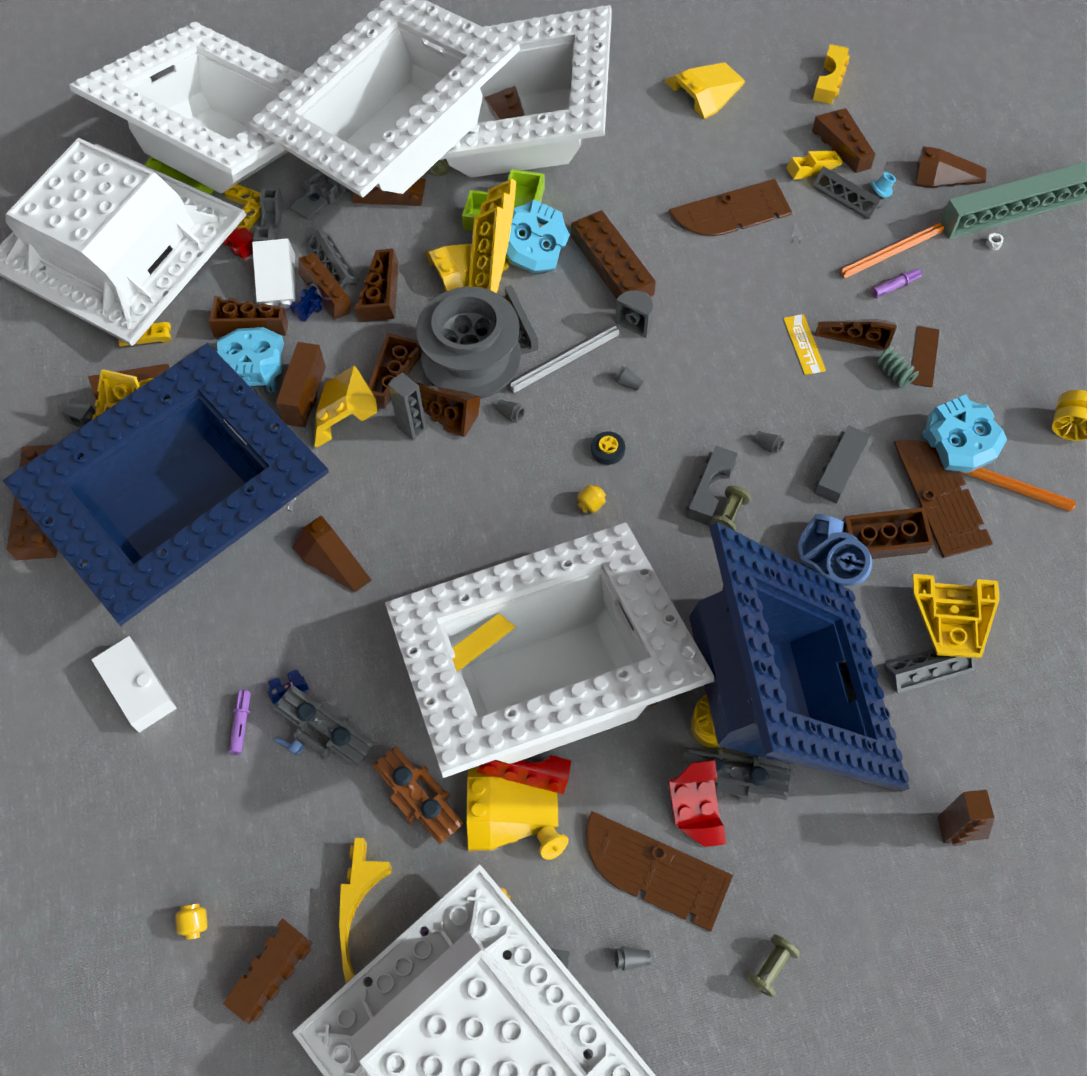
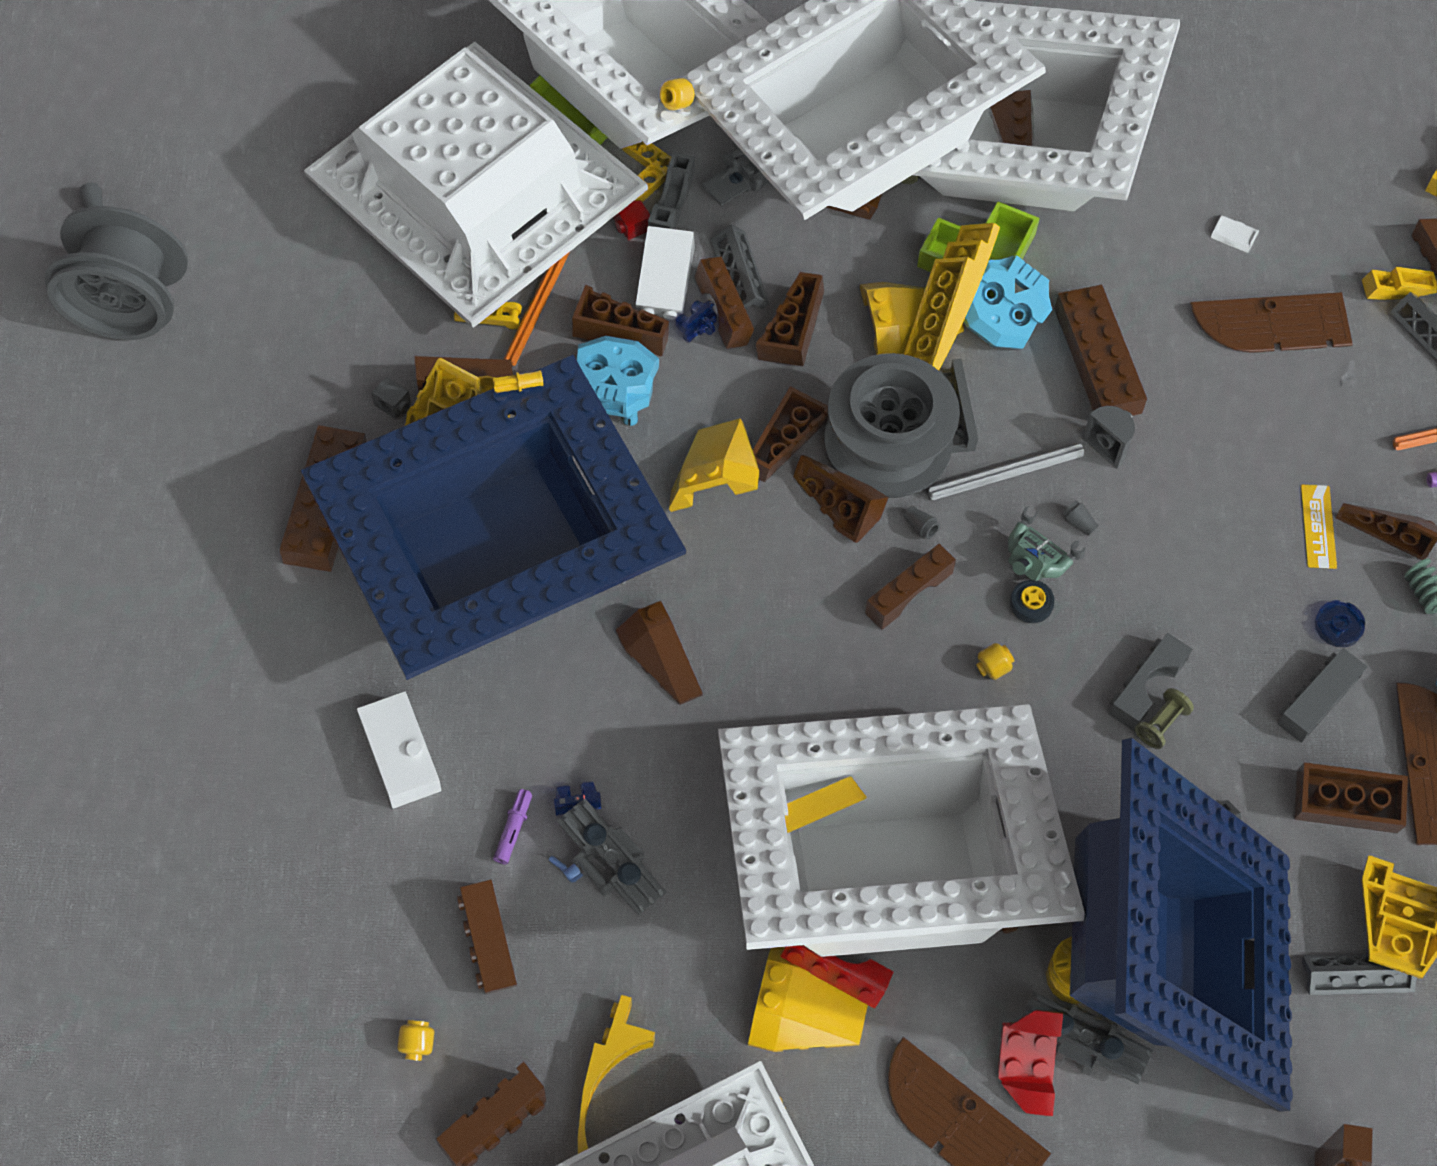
camera: 10 degrees right, 0 degrees up
reddish brown brick [276,342,326,428] -> none
dark orange piece [372,746,464,845] -> none
dark grey brick [388,372,427,441] -> none
yellow piece [537,826,569,860] -> none
yellow wedge [665,62,745,119] -> none
dark grey cone [754,431,785,453] -> none
medium blue piece [798,514,872,586] -> none
none -> reddish brown wedge [456,879,517,994]
none -> yellow axle [493,370,543,393]
none -> orange axle [504,252,570,367]
none -> yellow head [660,78,694,110]
none -> reddish brown arch [865,543,956,630]
none -> sand green torso [1008,506,1086,581]
none -> white piece [1210,215,1259,253]
none -> clear blue tile [1315,600,1365,647]

